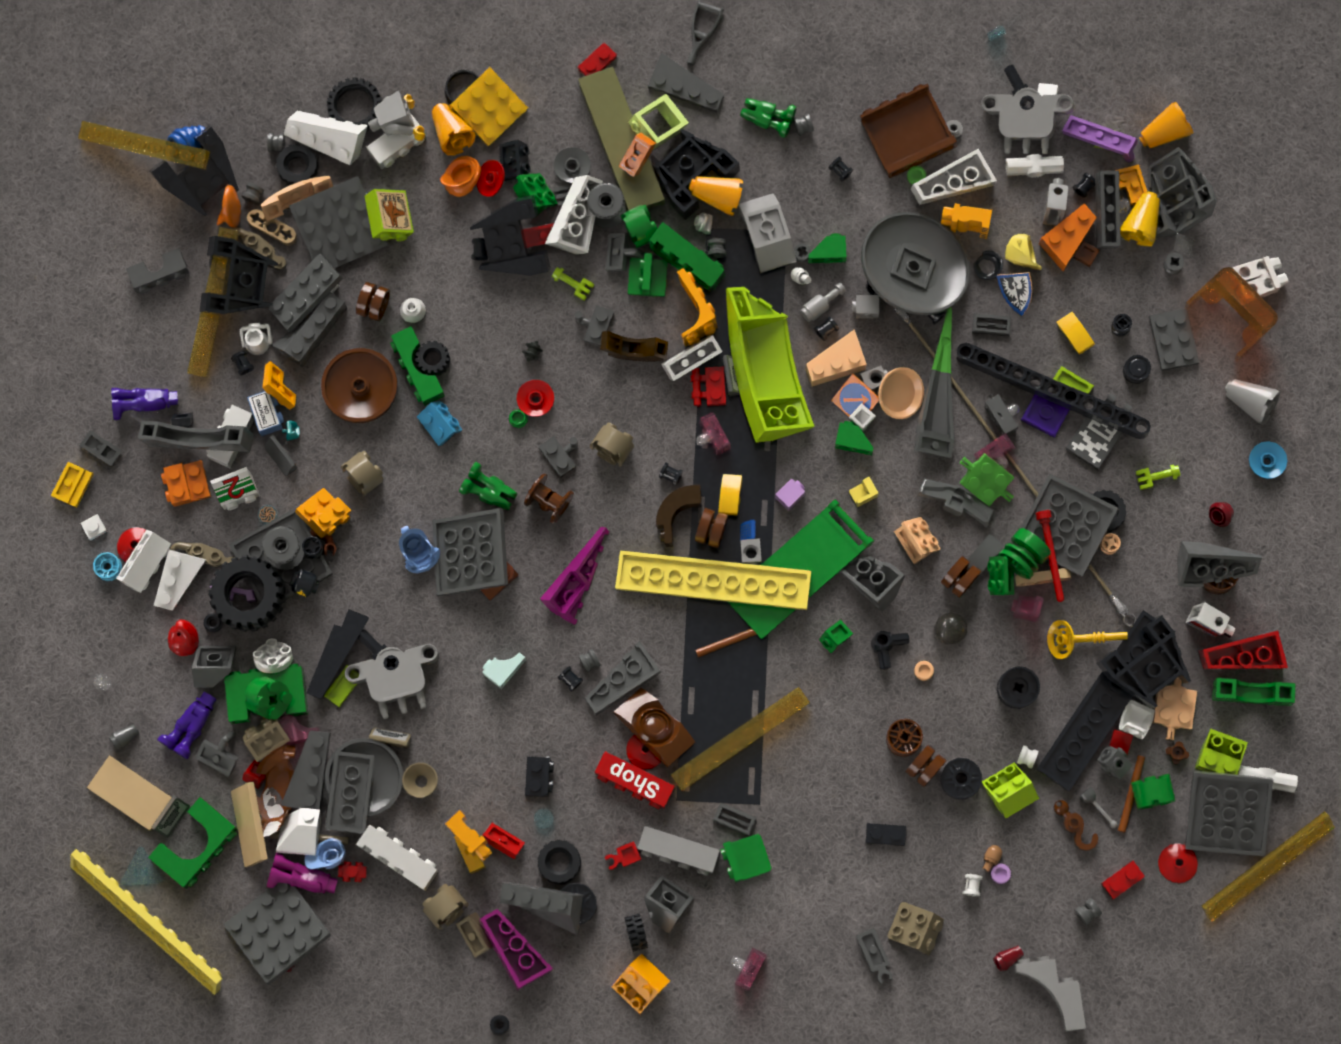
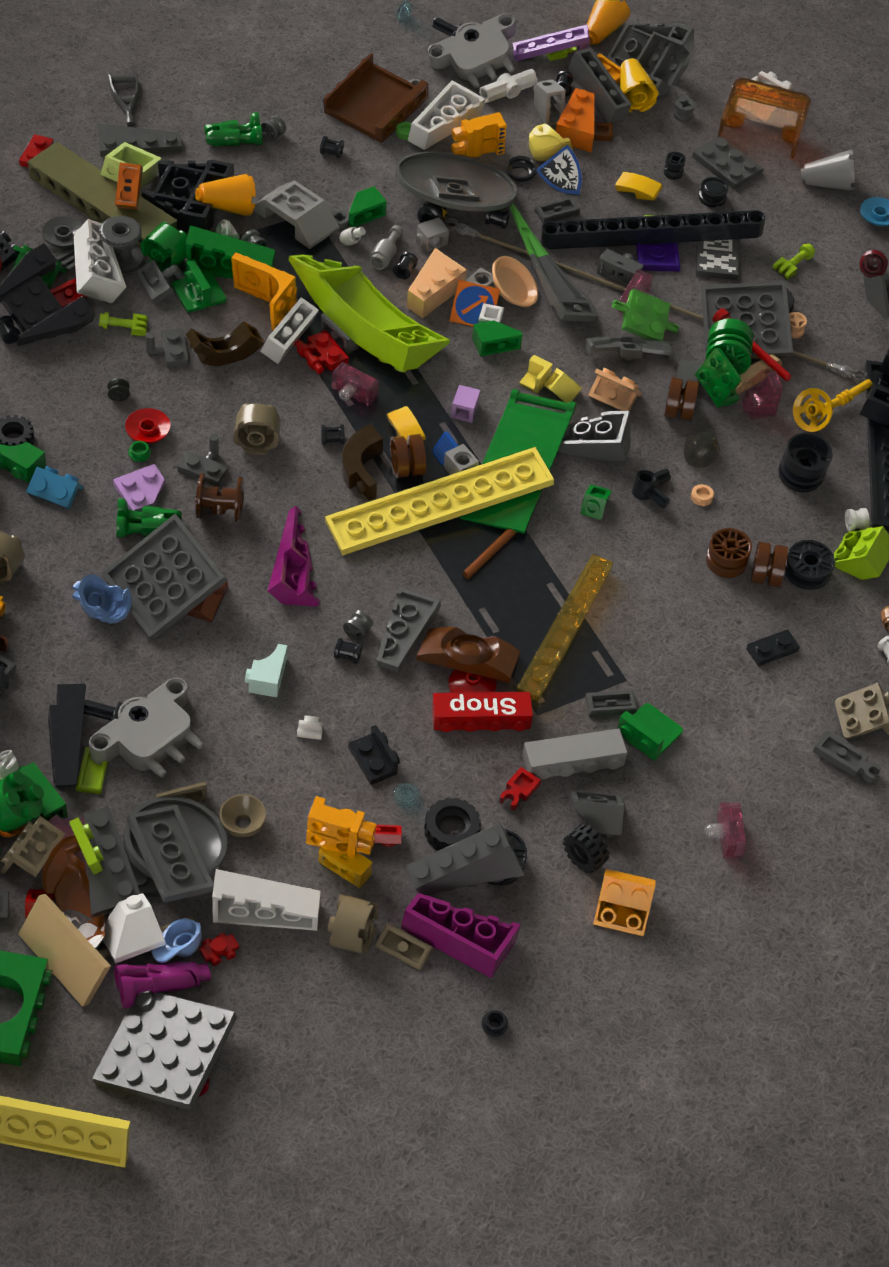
camera: 40 degrees left, 25 degrees down
none -> lime plate [69,817,104,875]
none -> lavender plate [113,464,165,512]
none -> white plate [297,715,323,740]
none -> light yellow panel [543,368,582,403]

